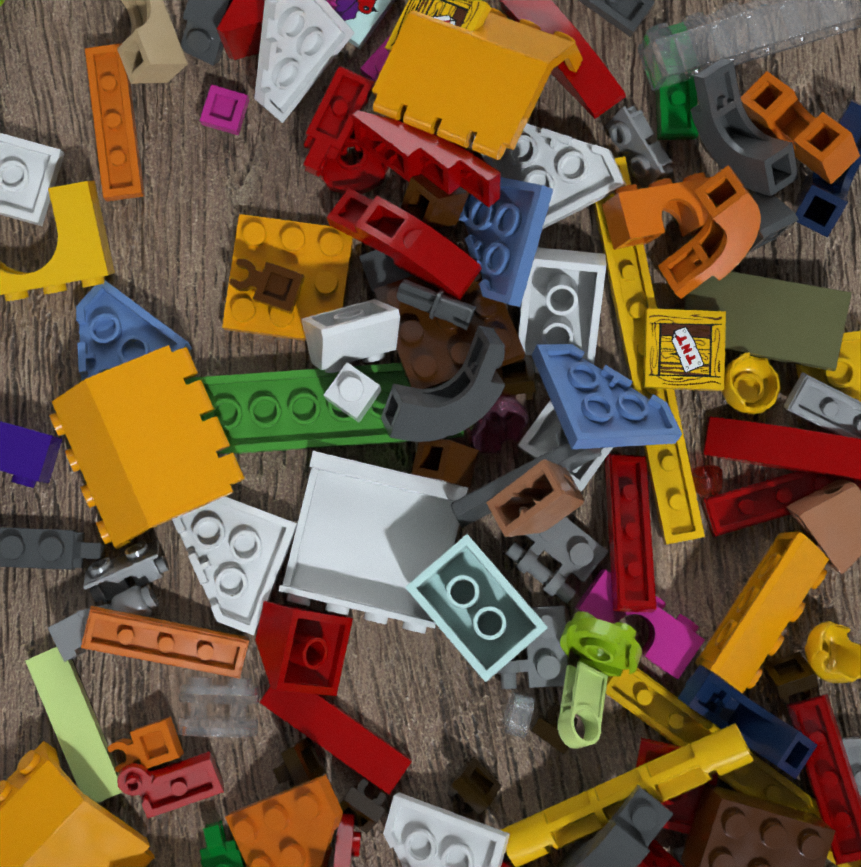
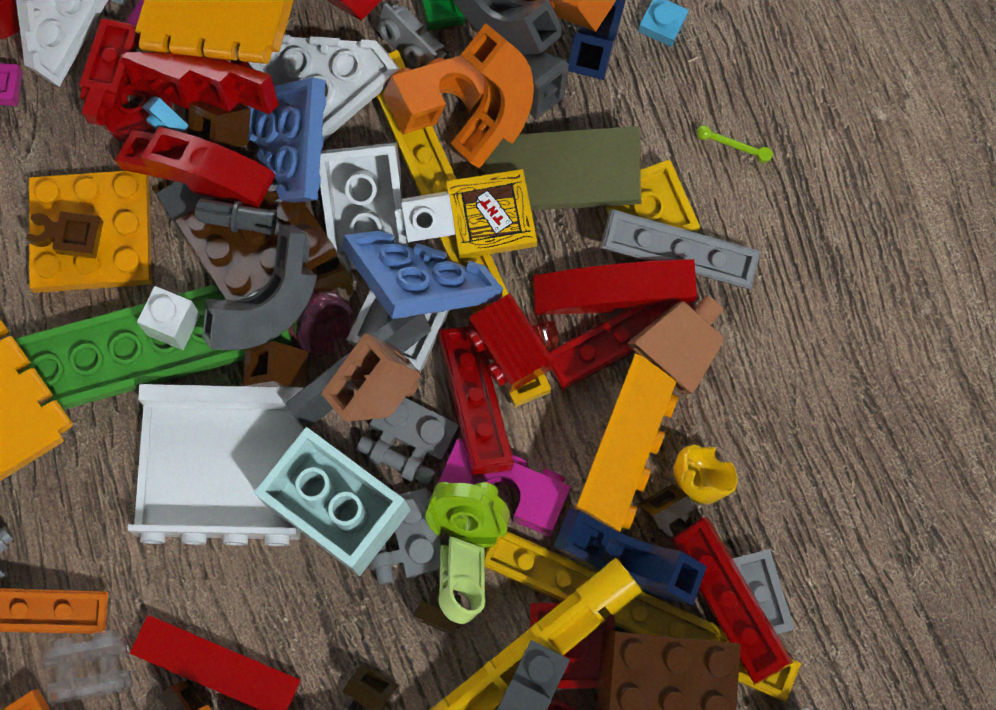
camera: 15 degrees left, 10 degrees down
white plate [172,497,297,635] -> none
red slope [255,601,353,696] -> none
white slope [301,299,400,373] -> none
clear piece [501,689,535,739] -> none
yellow hair [721,352,781,414] -> none
none -> medium azure plate [142,96,189,132]
none -> white brick [394,191,455,242]
none -> red brick [466,293,554,393]

